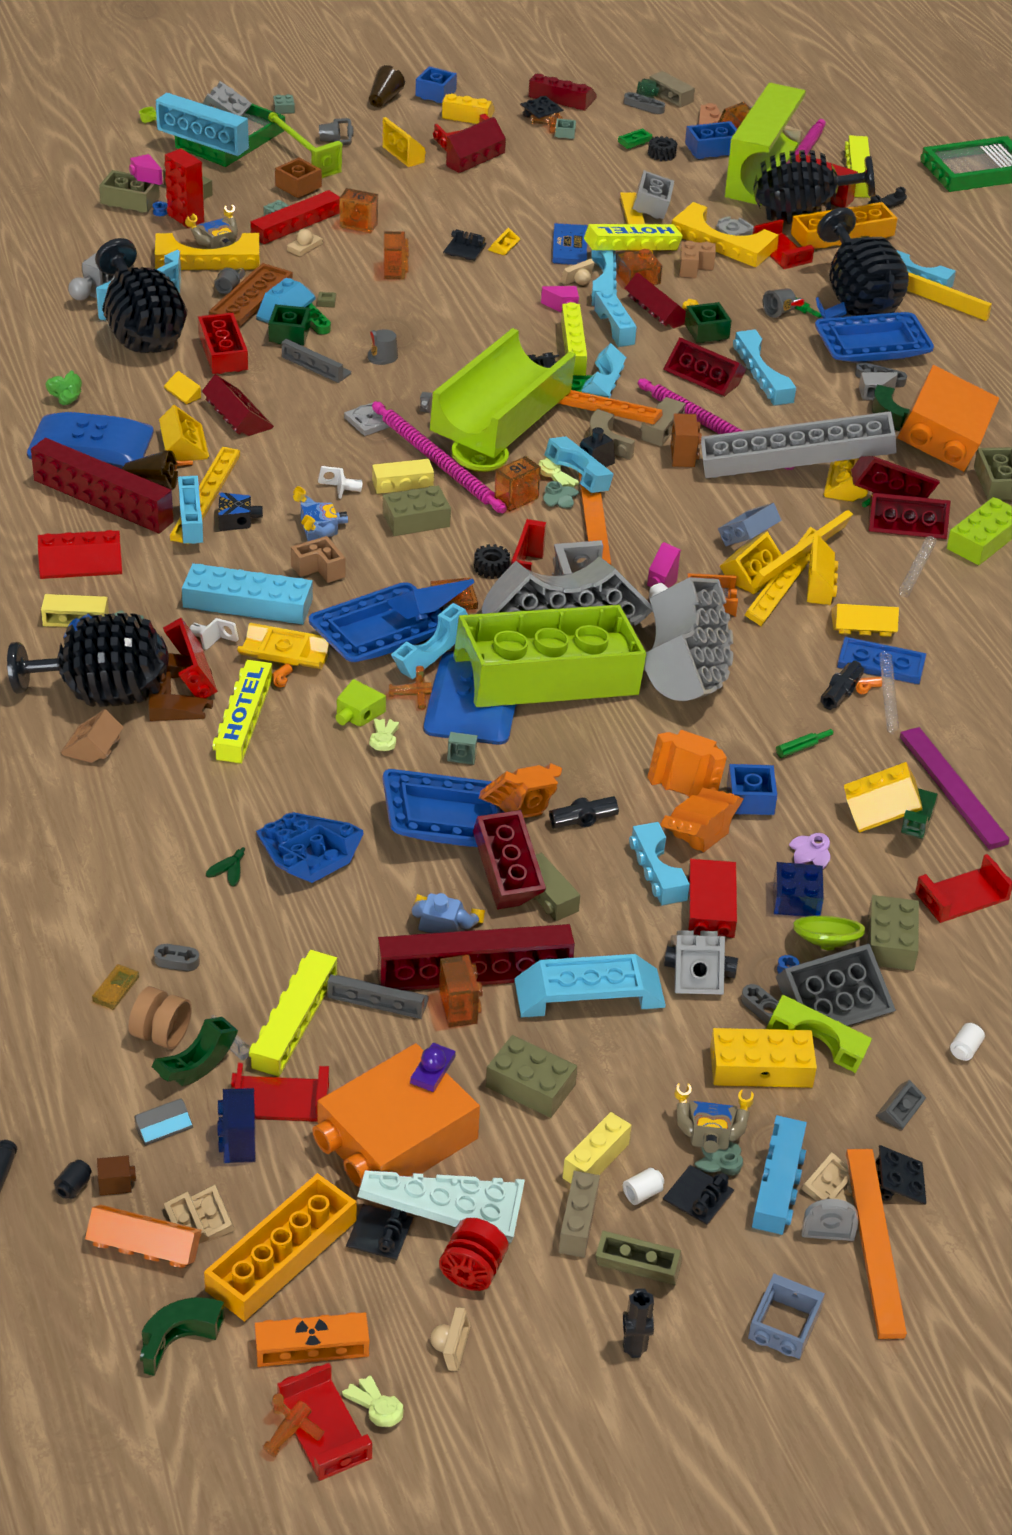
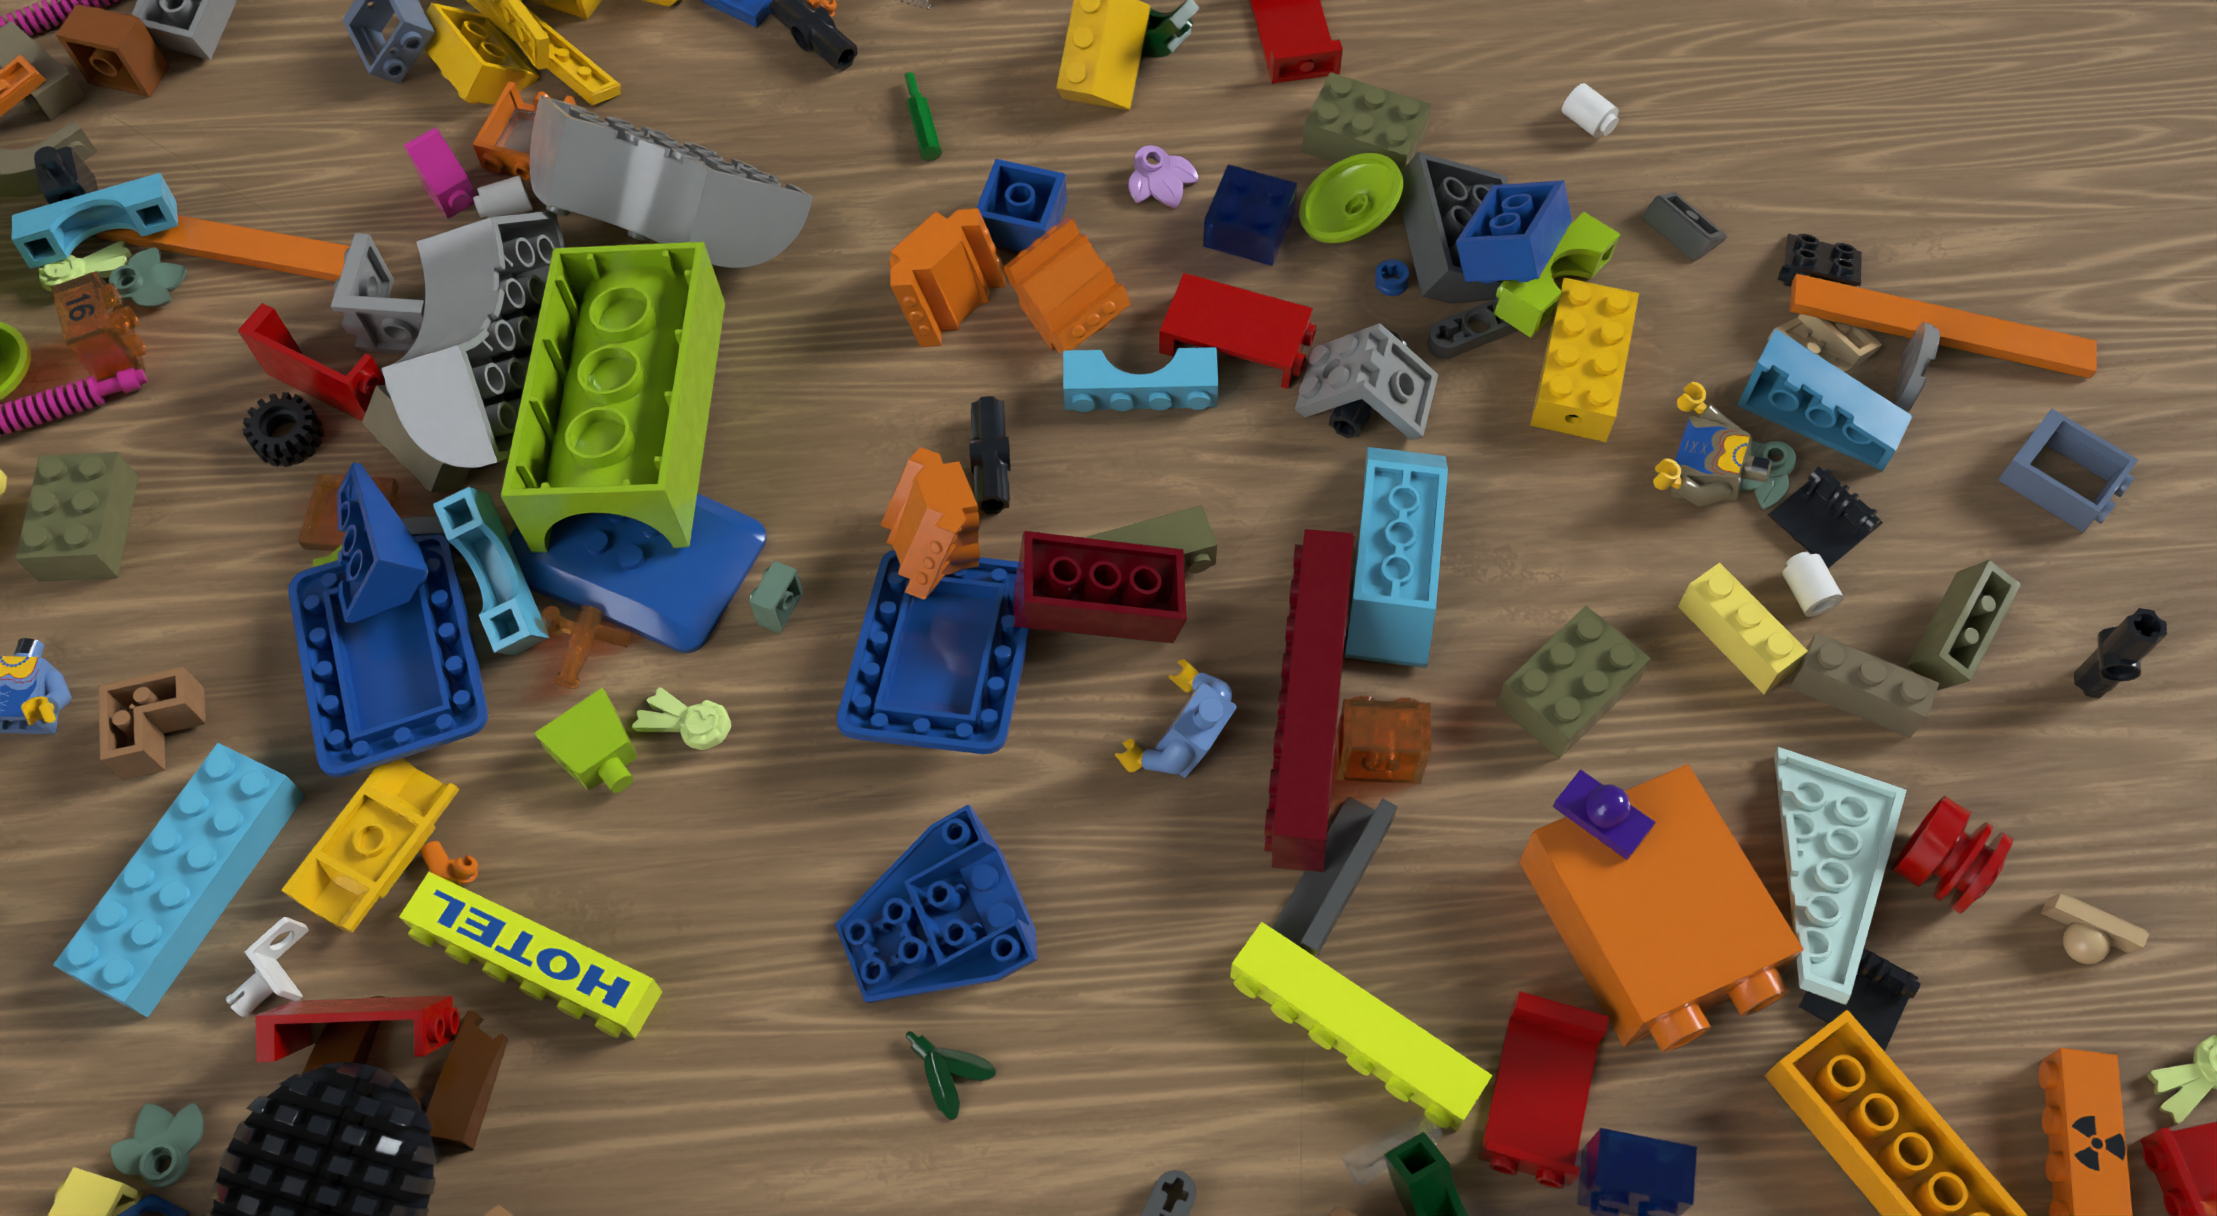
camera: 70 degrees left, 20 degrees up
none -> blue brick [1456,180,1572,284]

